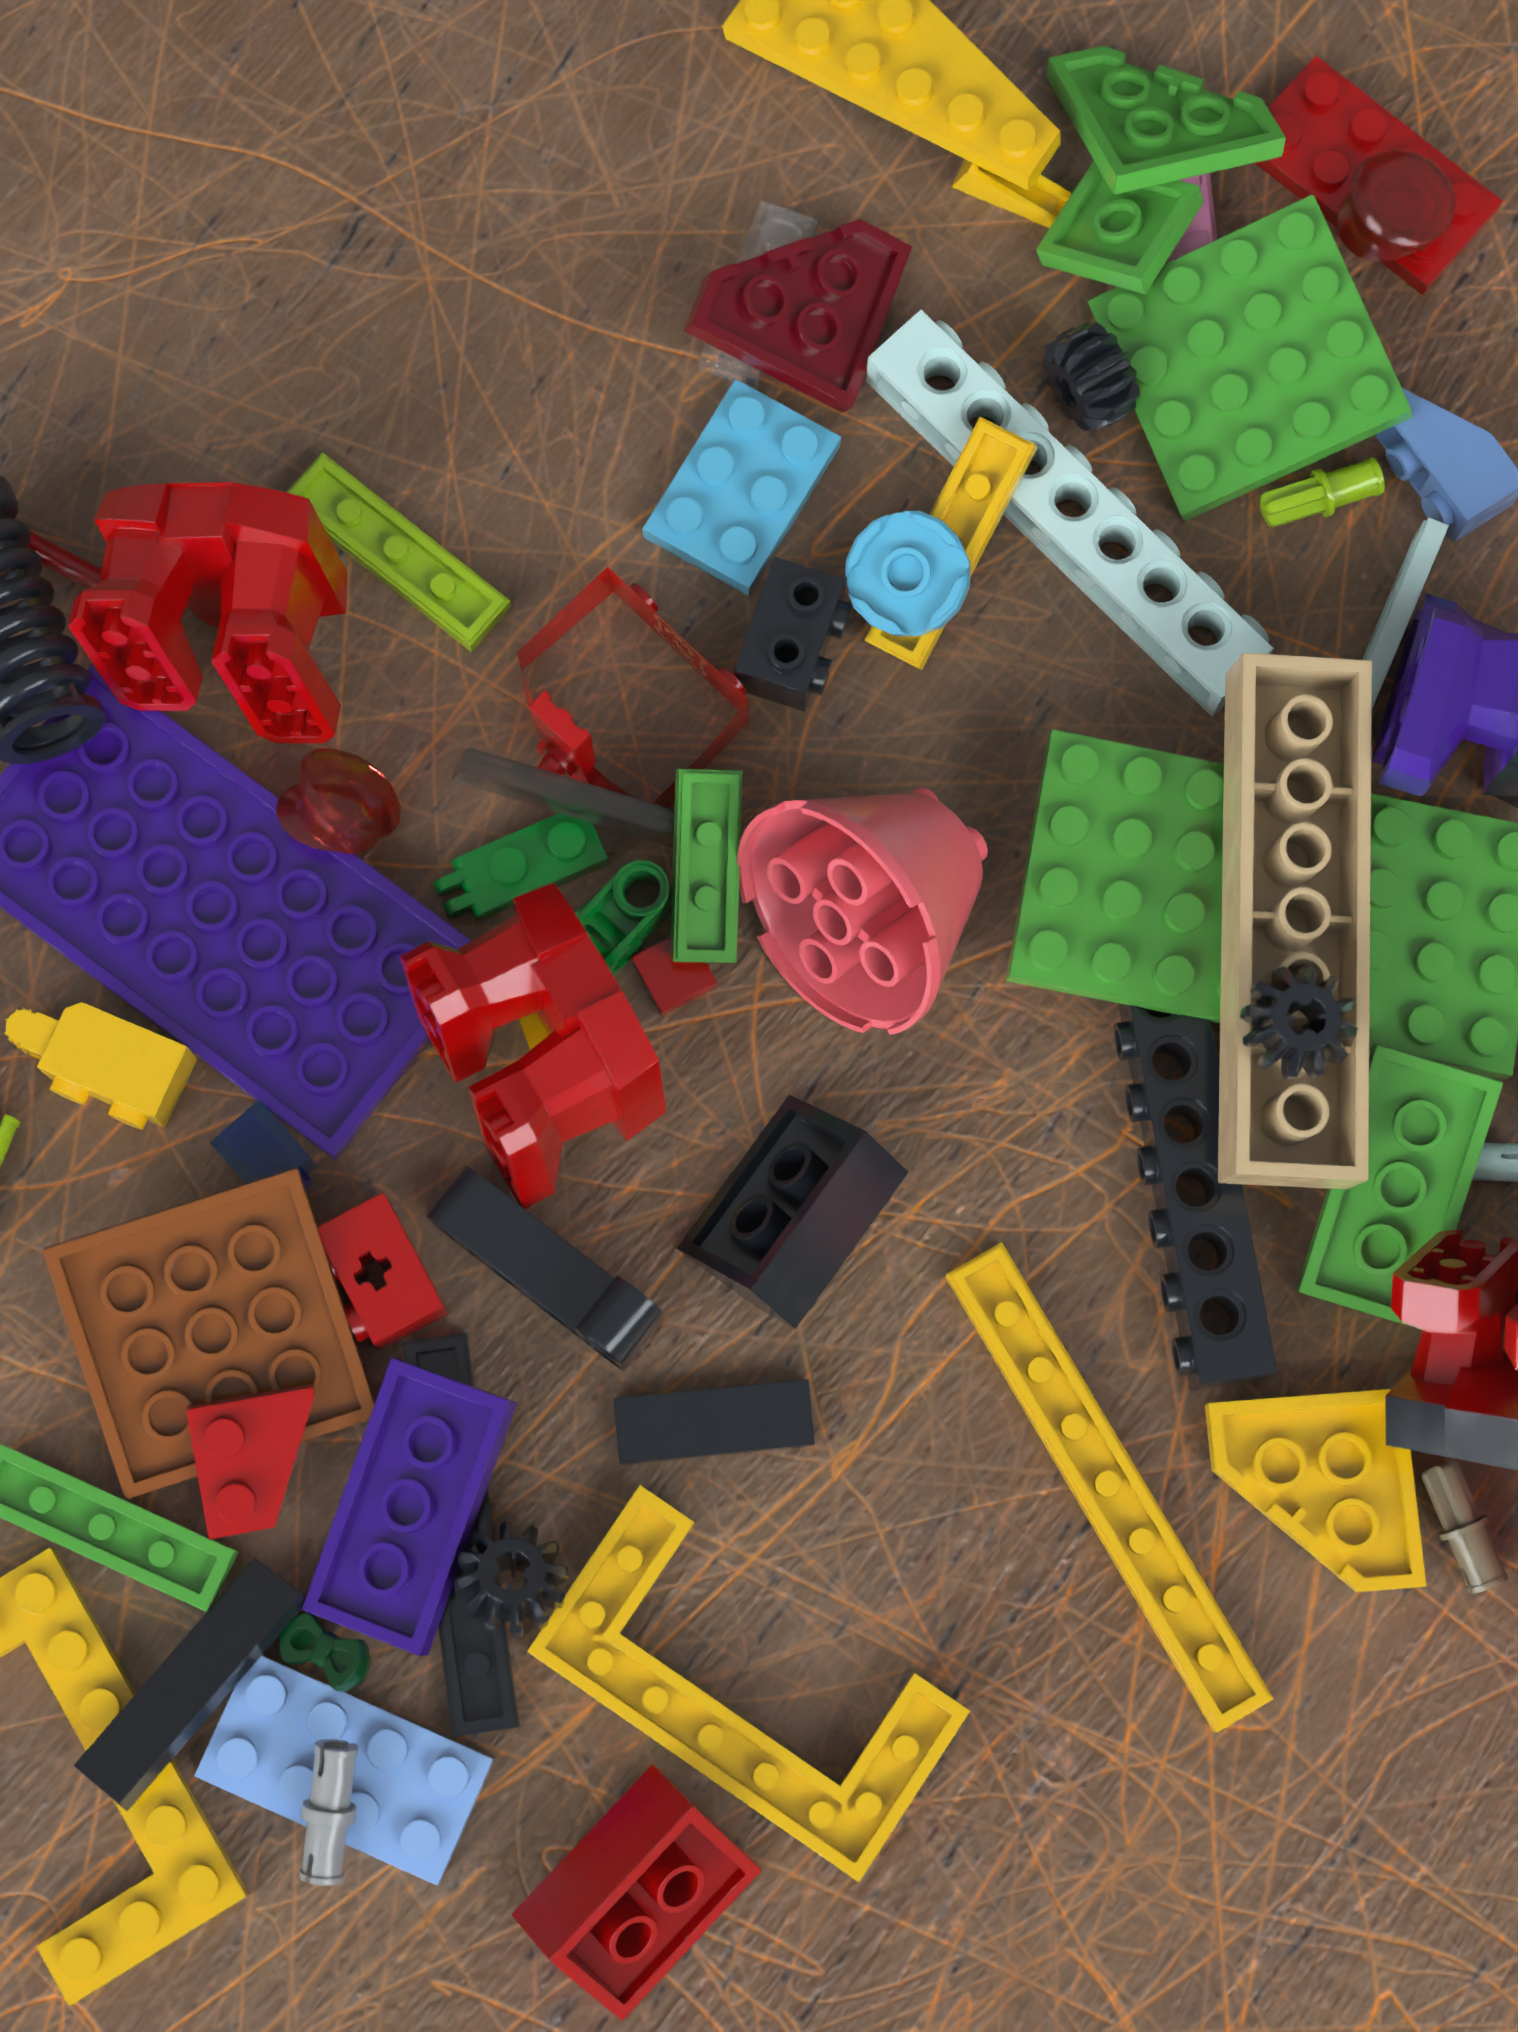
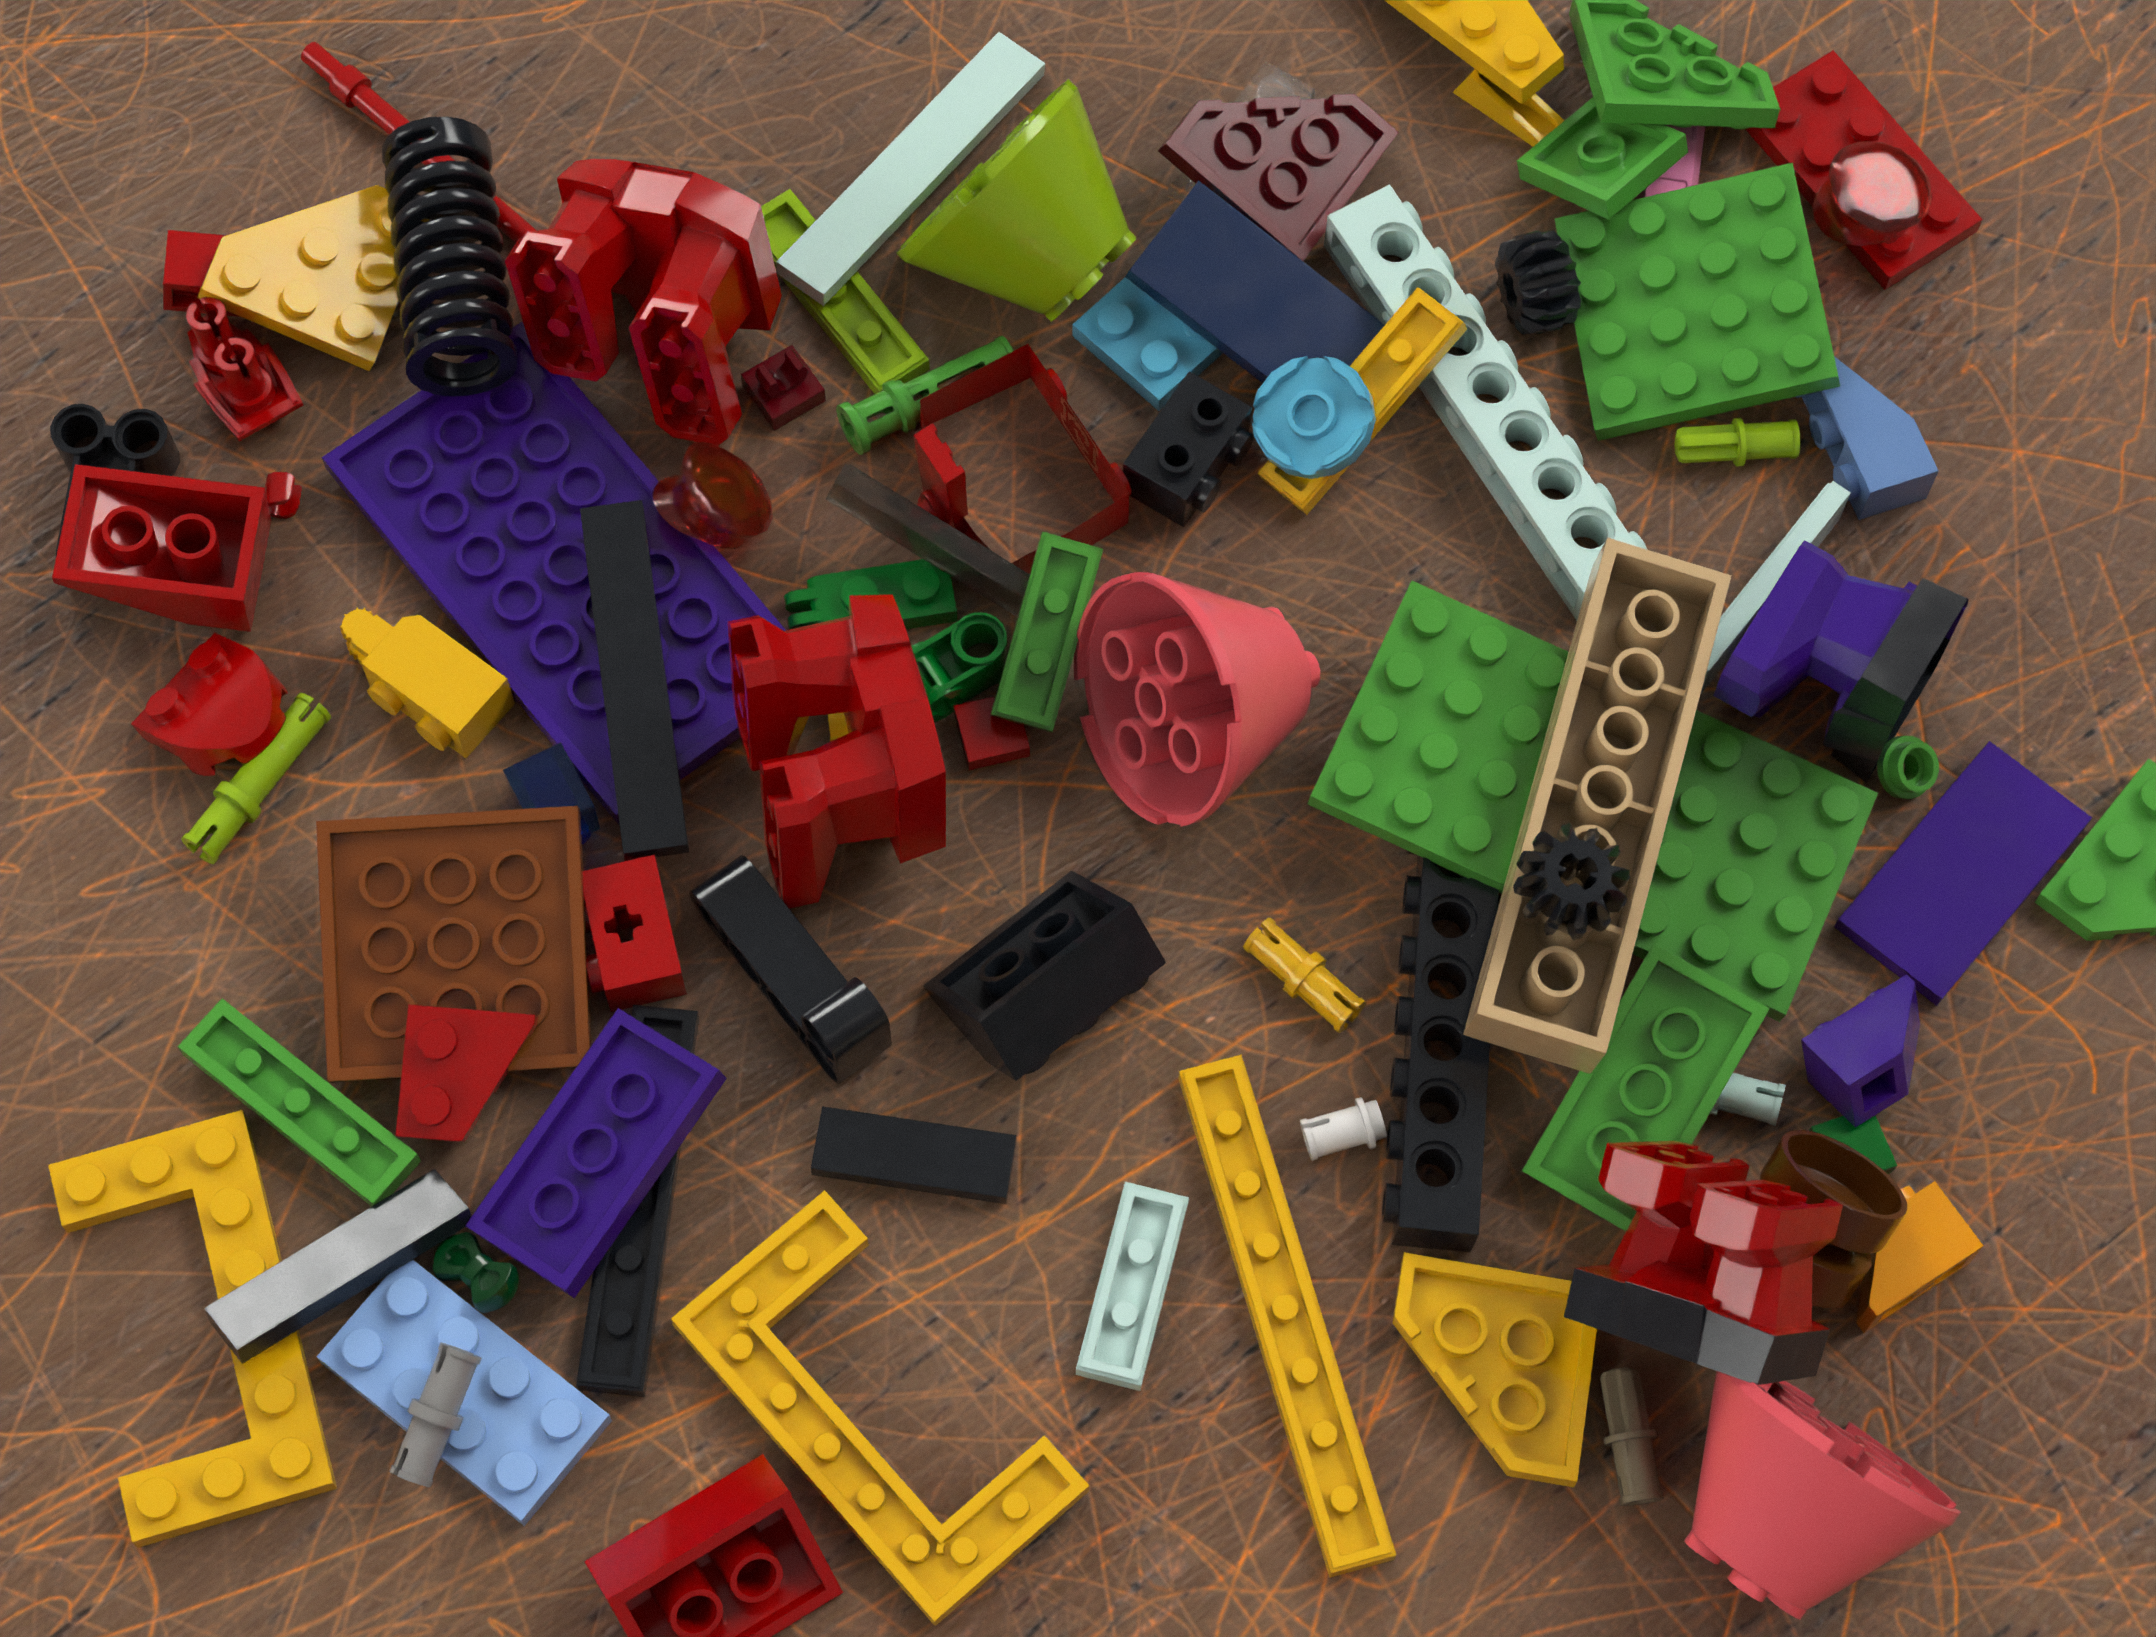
camera: 15 degrees right, 10 degrees down
black gear [454,1521,568,1639] -> none
none -> black tile [580,500,689,861]
none -> dark red tile [741,345,826,431]
none -> light aqua tile [776,32,1045,306]
none -> bright green pin [836,336,1014,455]
none -> lime cone [896,79,1137,322]
none -> light aqua tile [1076,1182,1189,1391]
none -> dark blue tile [1125,181,1385,383]
none -> yellow pin [1243,917,1366,1033]
none -> white pin [1300,1097,1387,1161]

